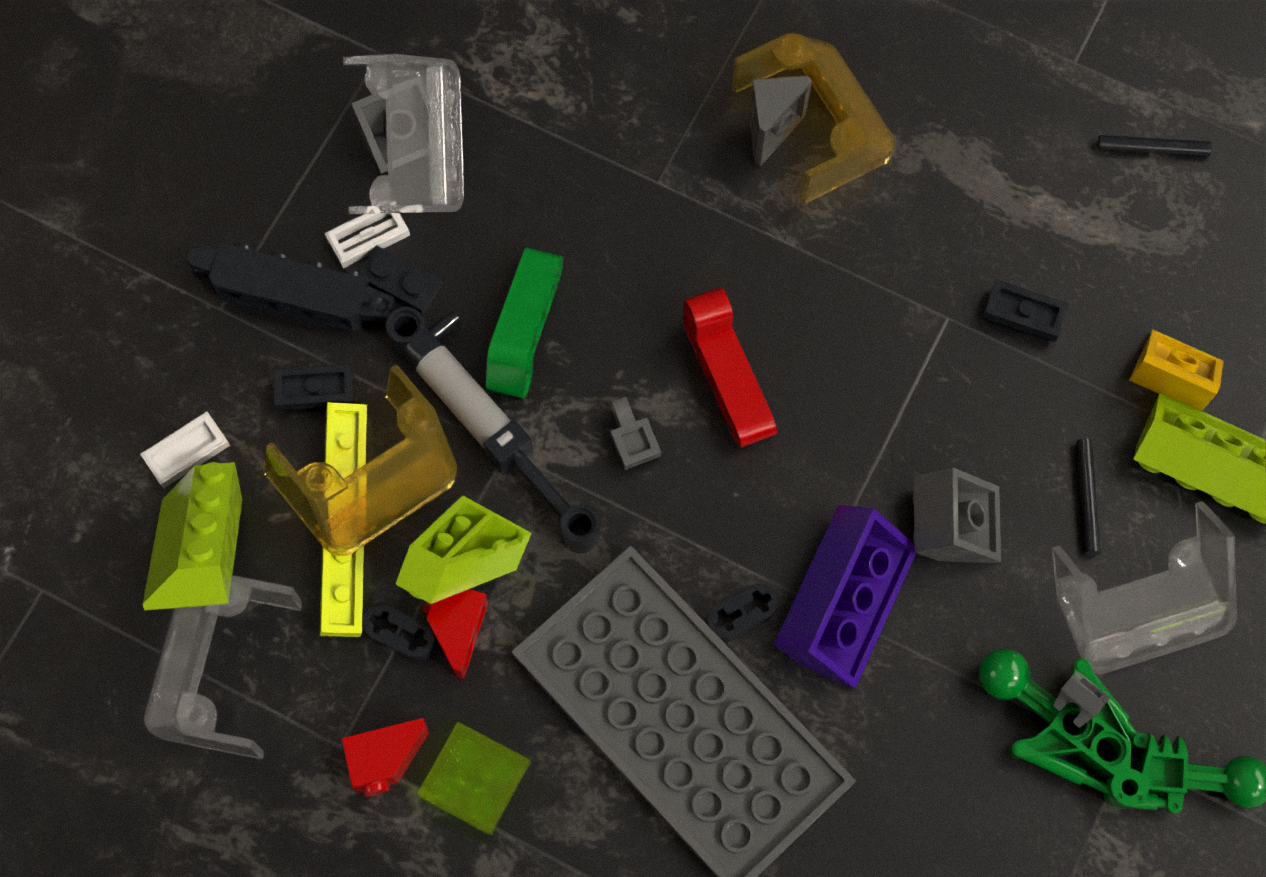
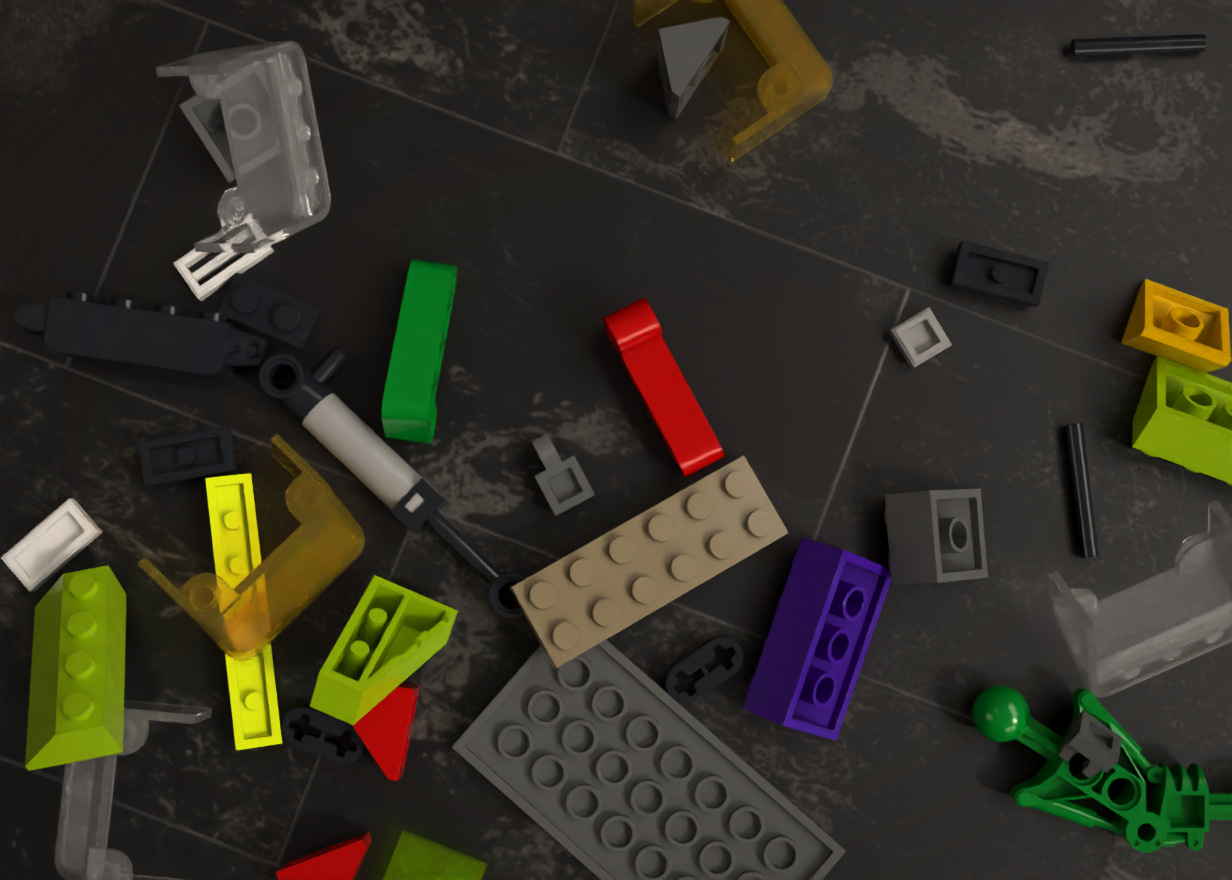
camera: 10 degrees left, 15 degrees up
none -> dark tan plate [509,455,788,669]
none -> light grey tile [889,307,952,369]

